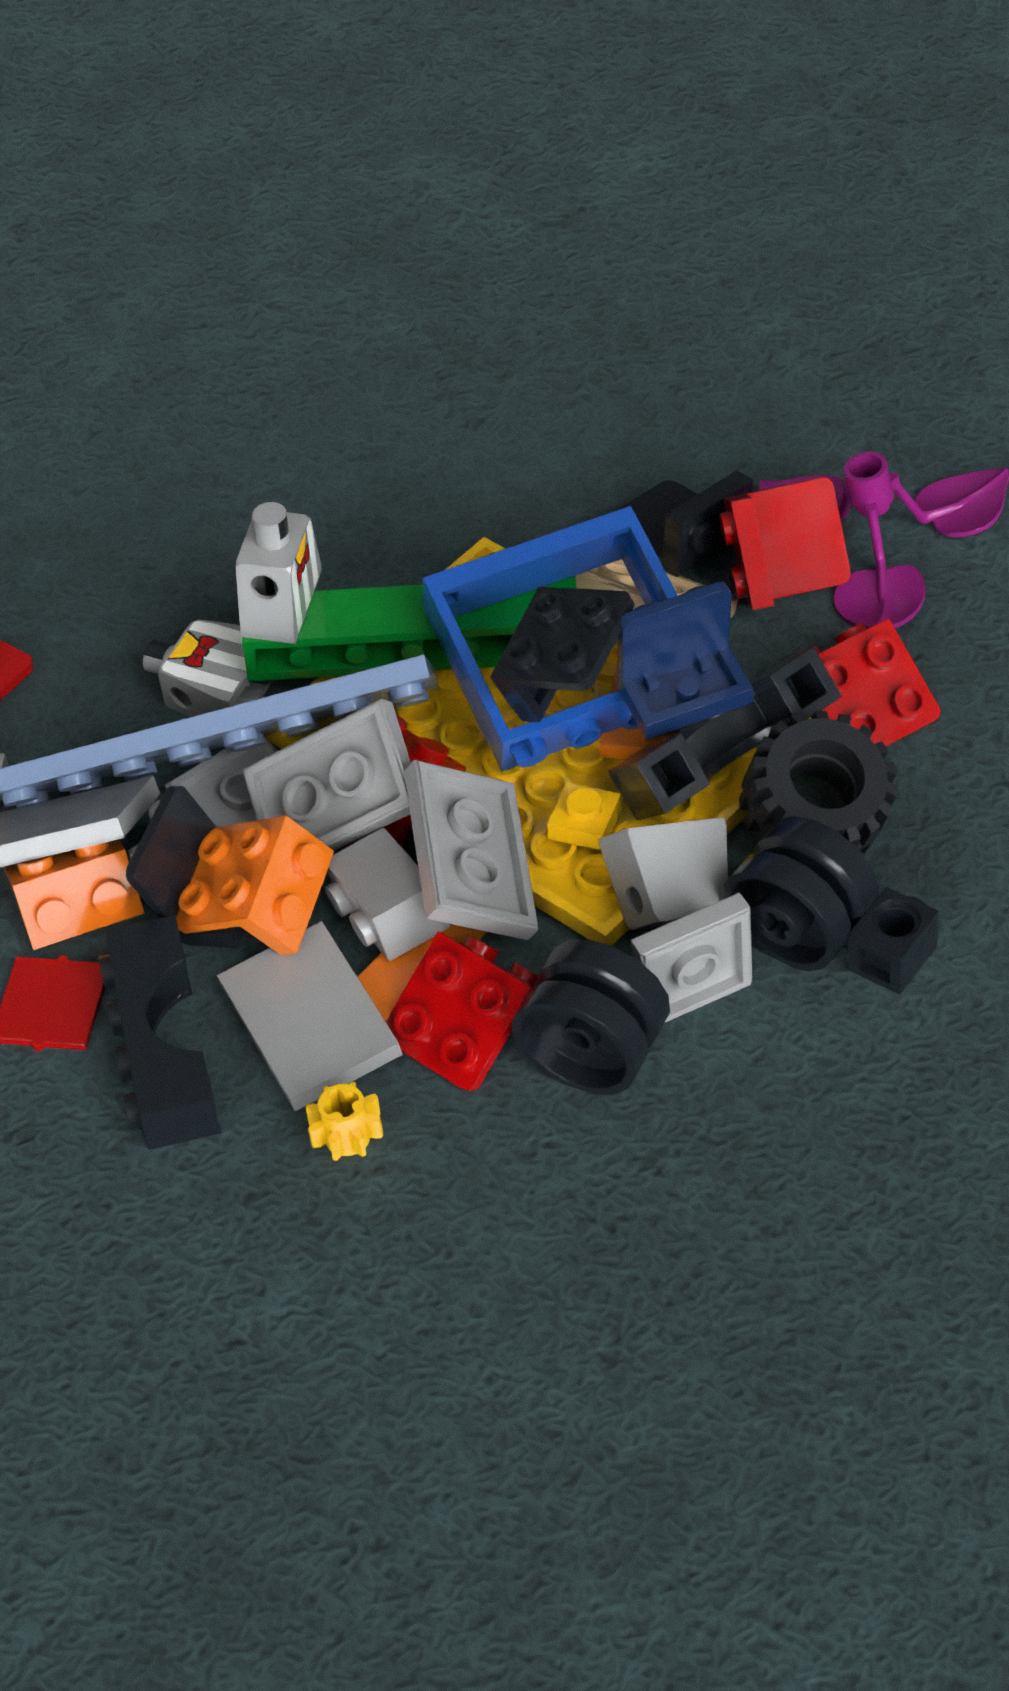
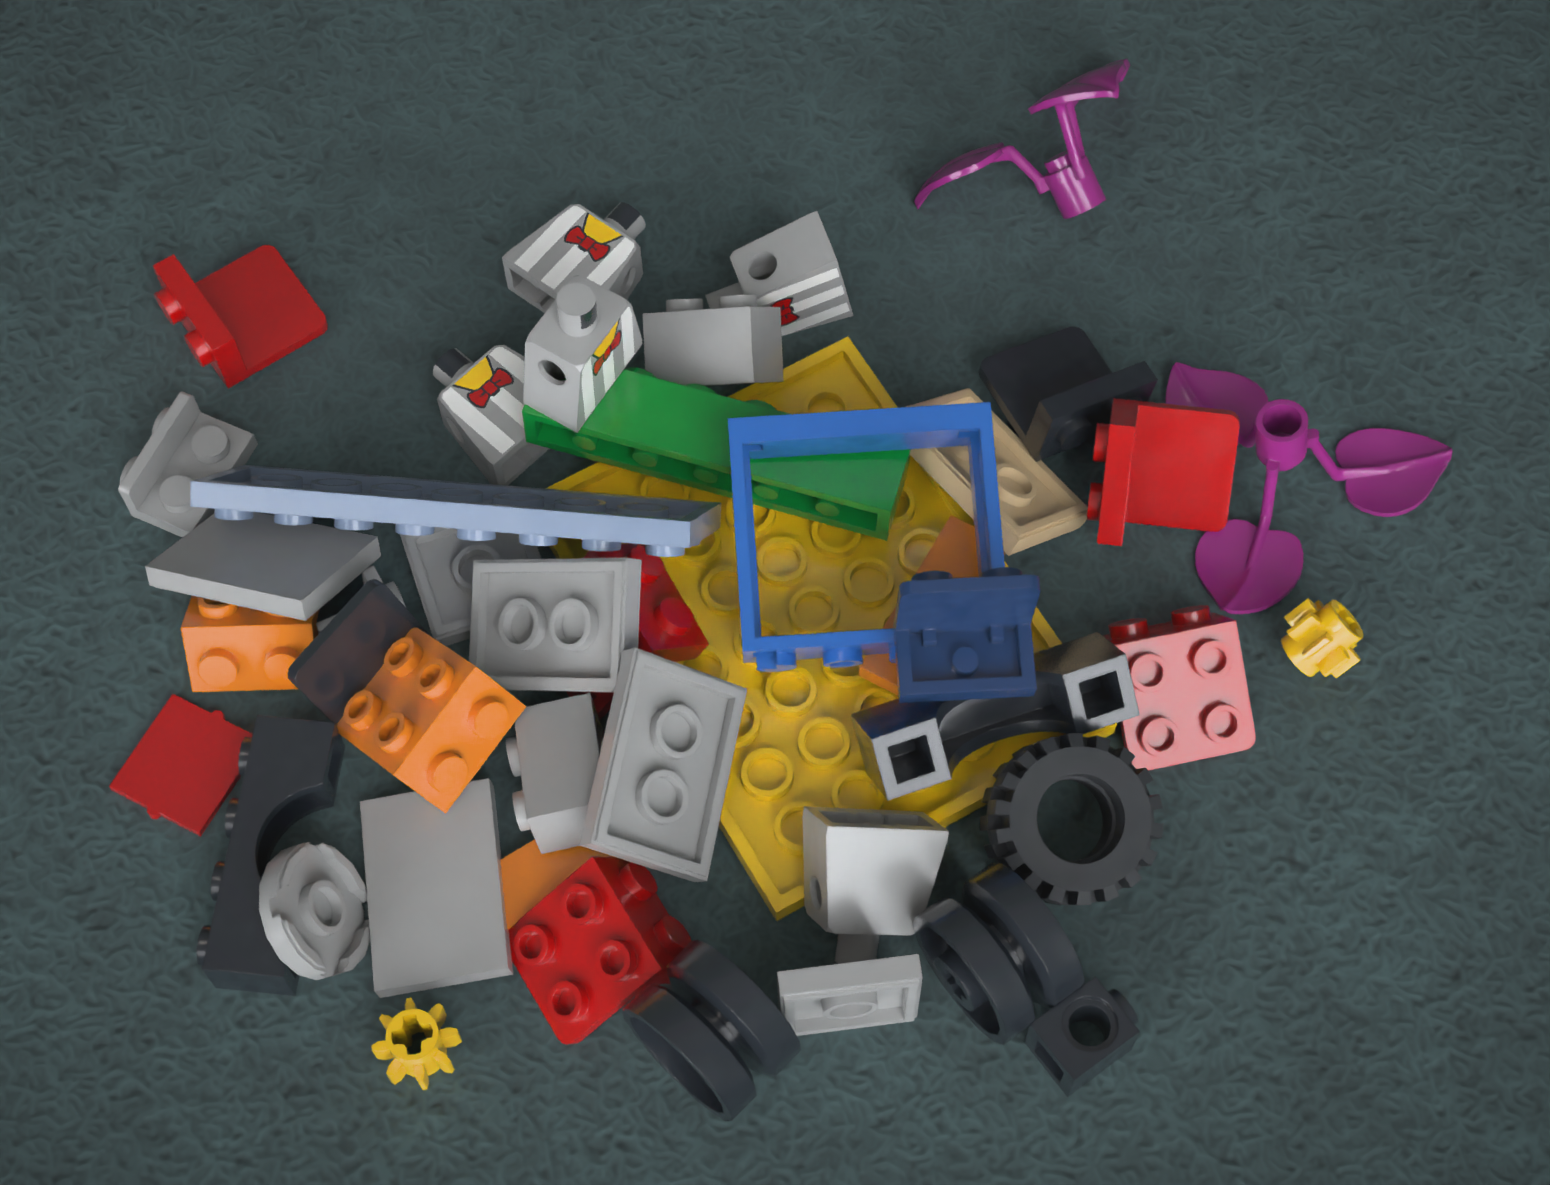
camera: 15 degrees right, 15 degrees up
black bracket [490,587,635,722] -> none
yellow plate [547,782,622,850] -> none
none -> light grey tile [259,842,370,980]
none -> torso [502,202,646,313]
none -> light grey brick [643,295,784,386]
none -> light grey torso [705,211,854,336]
none -> magenta plant [914,58,1130,219]
none -> yellow gear [1281,598,1364,678]

